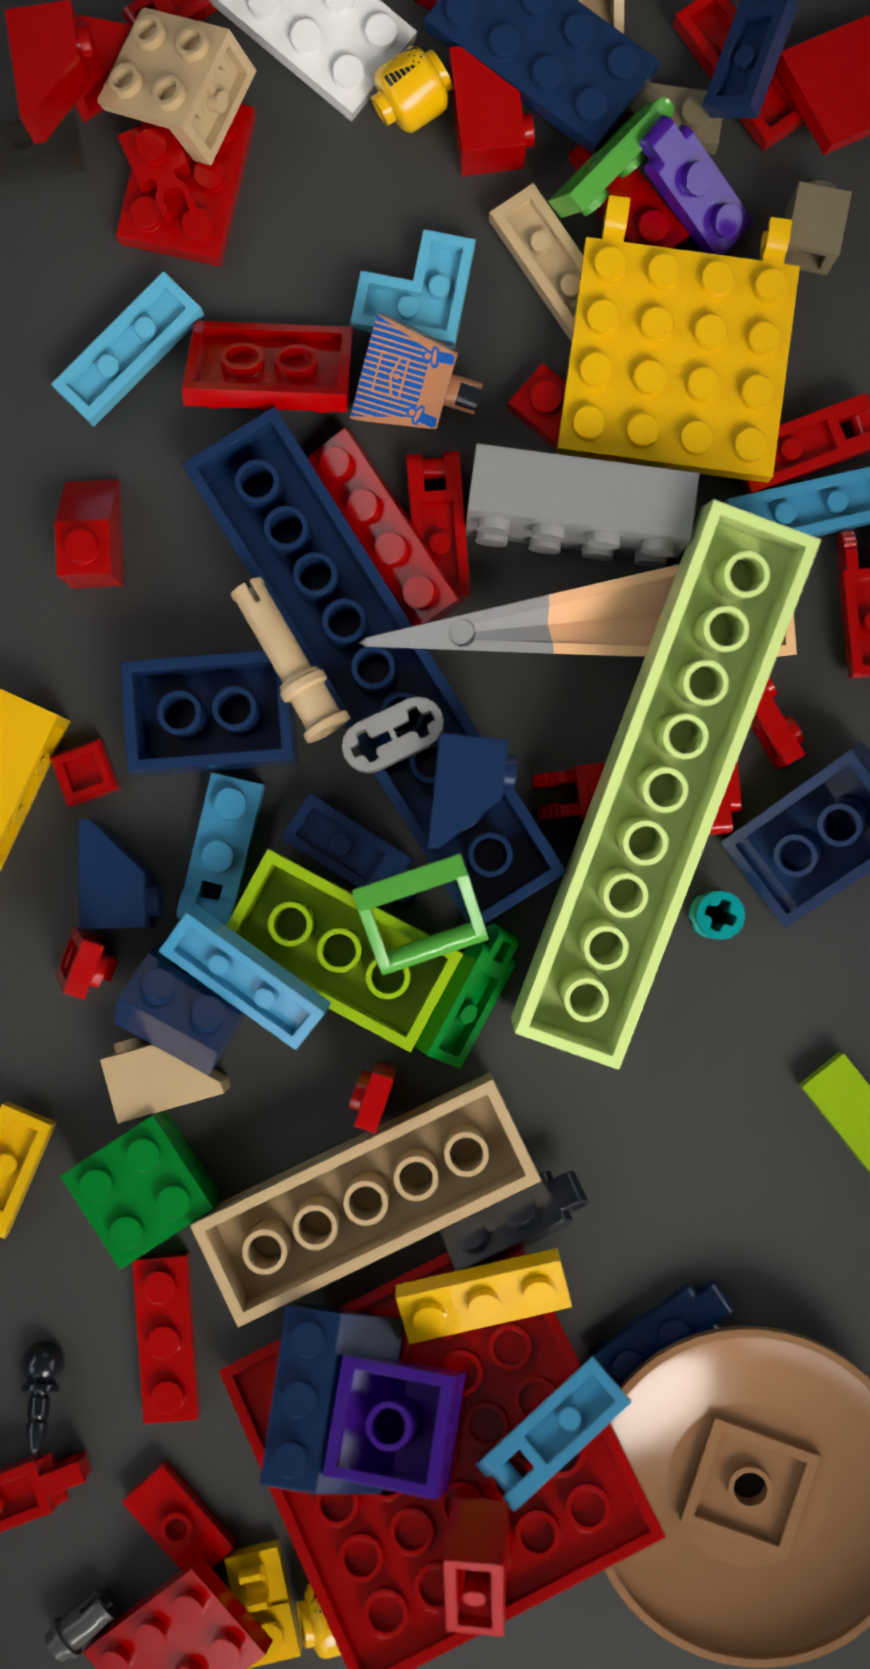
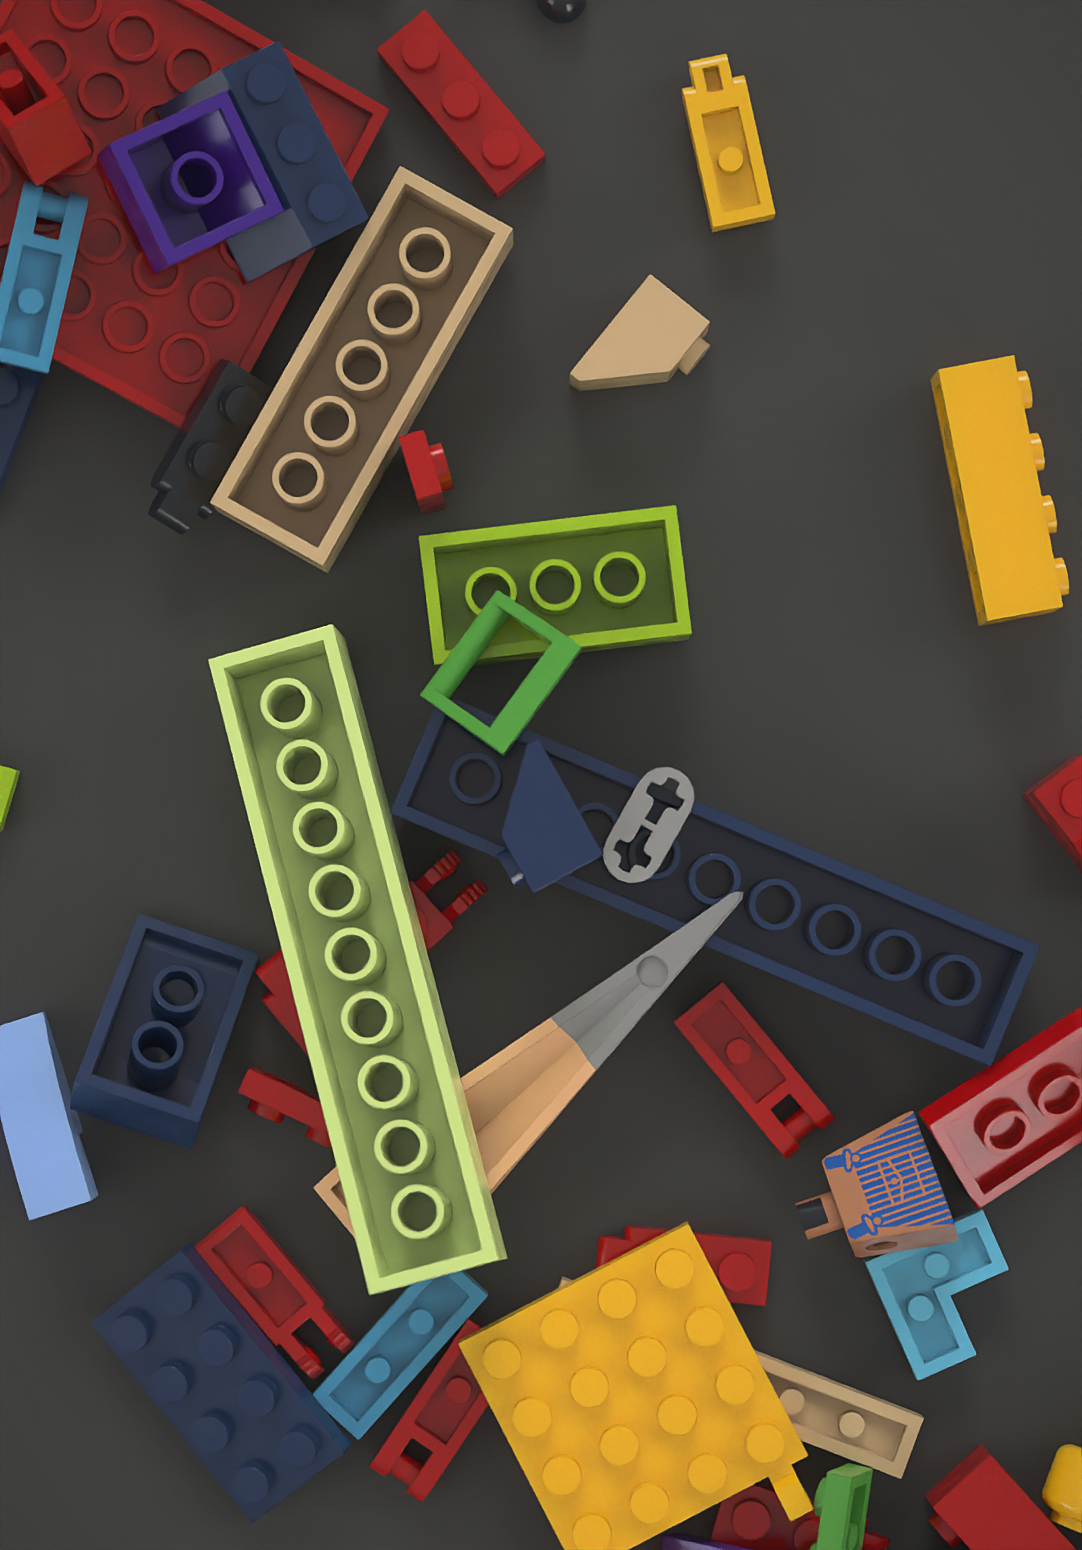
camera: 145 degrees right, 0 degrees up
red tile [50,738,121,808] -> none
red plate [55,925,118,1000] -> none
green brick [60,1110,222,1270] -> none
dark blue slope [78,819,163,929] -> none
dark blue slope [114,935,246,1076] -> none
dark blue brick [120,650,299,777] -> none
dark azure plate [159,903,331,1050] -> none
dark azure plate [177,773,266,925] -> none
tan pin [231,577,351,743] -> none
dark blue hinge [281,793,419,907] -> none
red plate [307,427,464,626] -> none
yellow plate [396,1248,572,1344] -> none
green hinge [414,923,519,1069] -> none
light grey brick [466,444,700,568] -> none
teal bush [687,891,746,940] -> none

